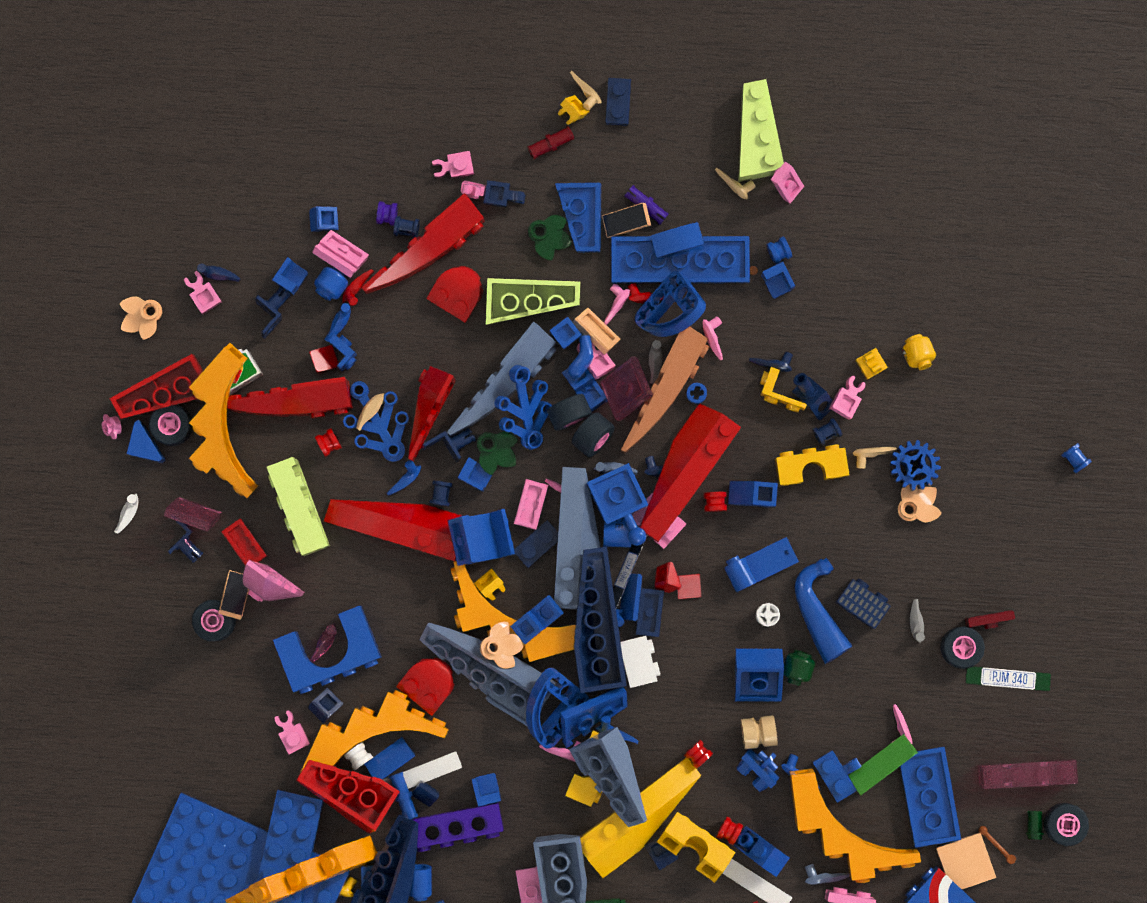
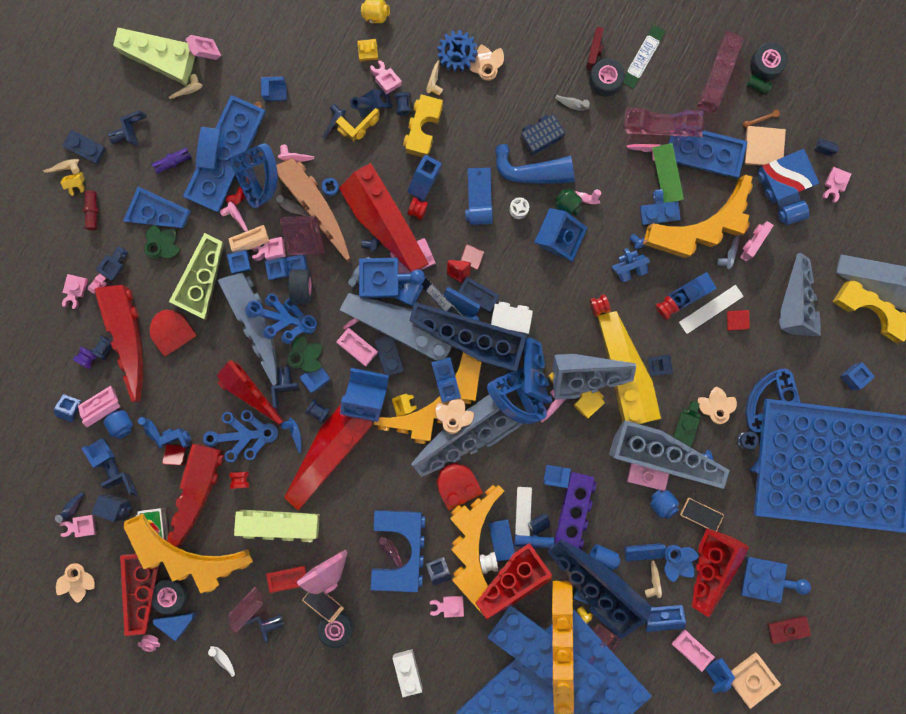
camera: 70 degrees left, 0 degrees up
red bar [342,269,374,306] -> none
tan bar [356,394,385,431] -> none
blue arm [568,335,594,379] -> none
black wheel [572,412,615,457] -> none
blue bar [596,716,639,744] -> none
black tile [602,203,651,238] -> none
yellow arch [657,812,736,883] -> none
tan wheel [741,715,778,749] -> none
blue wheel [766,236,793,265] -> none
none -> dark blue brick [92,494,132,522]
none -> dark blue bracket [108,111,147,145]
none -> white brick [393,649,423,697]
none -> bright pink bar [575,189,601,205]
none -> clear pink arch [624,108,705,137]

